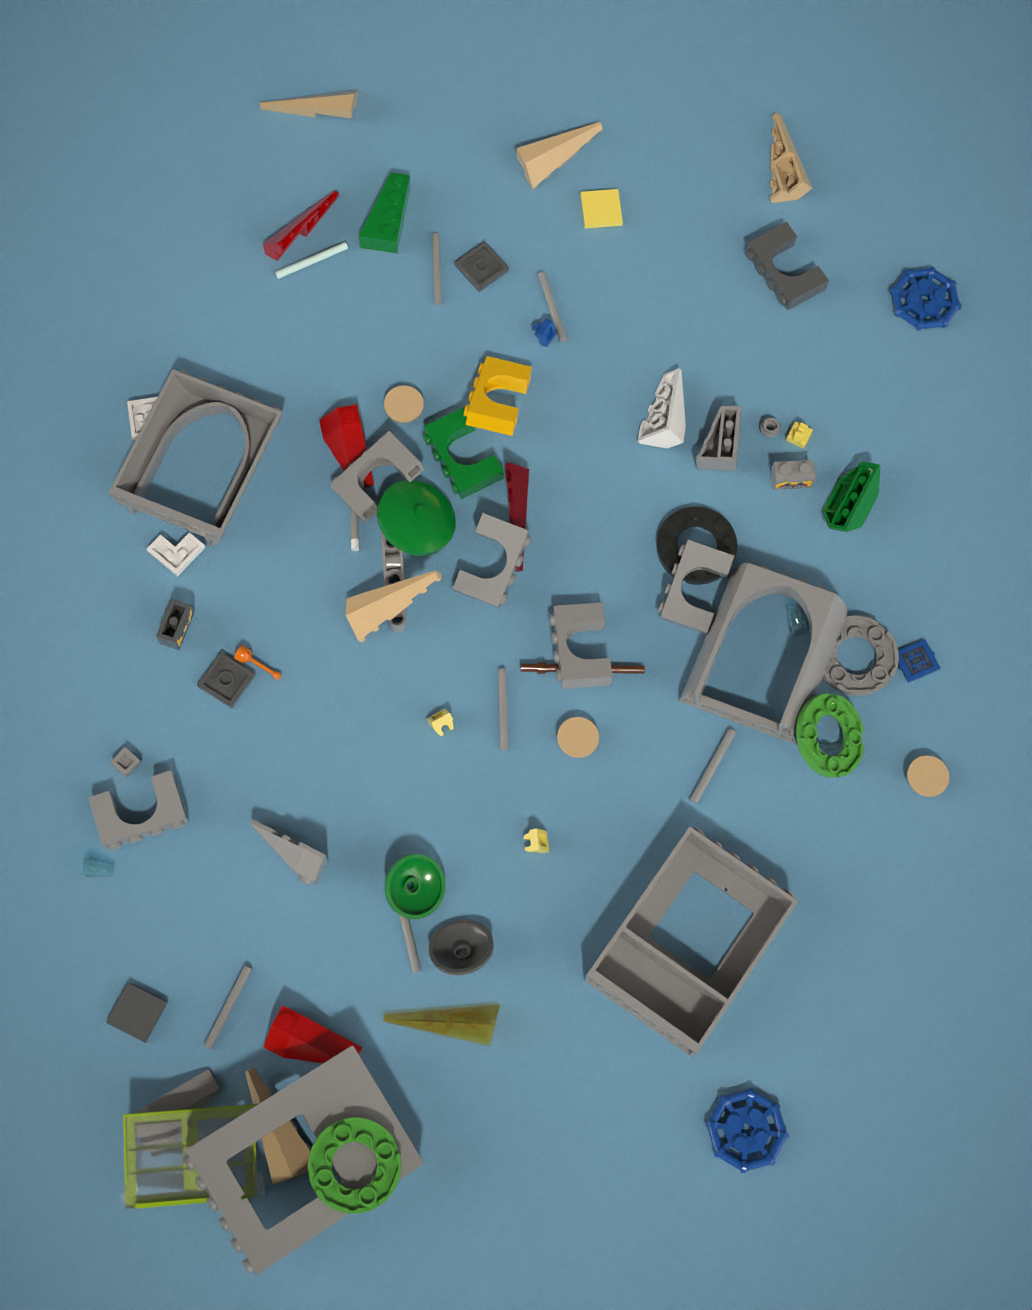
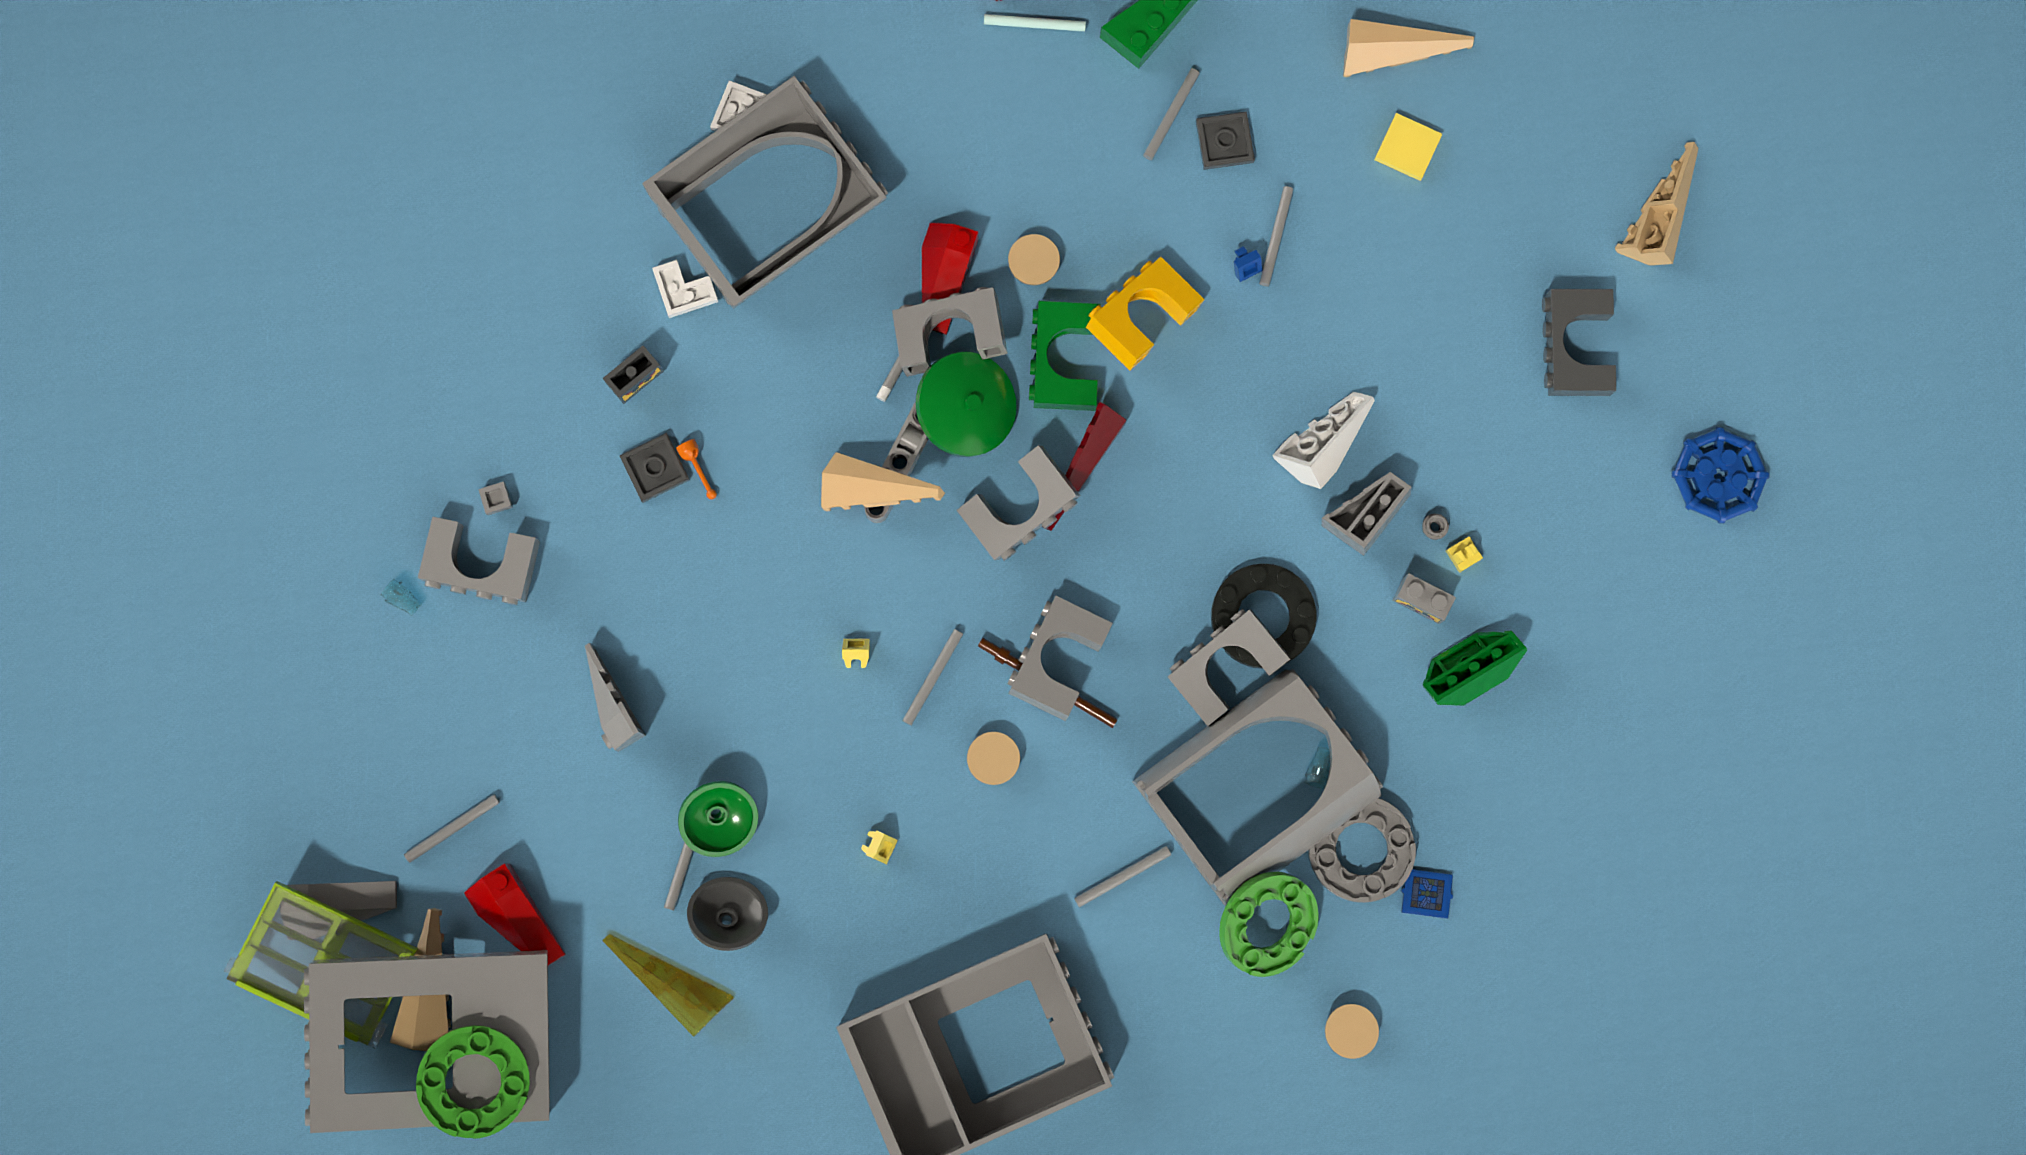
camera: 30 degrees right, 10 degrees up
dark grey tile [106,983,168,1043] -> none

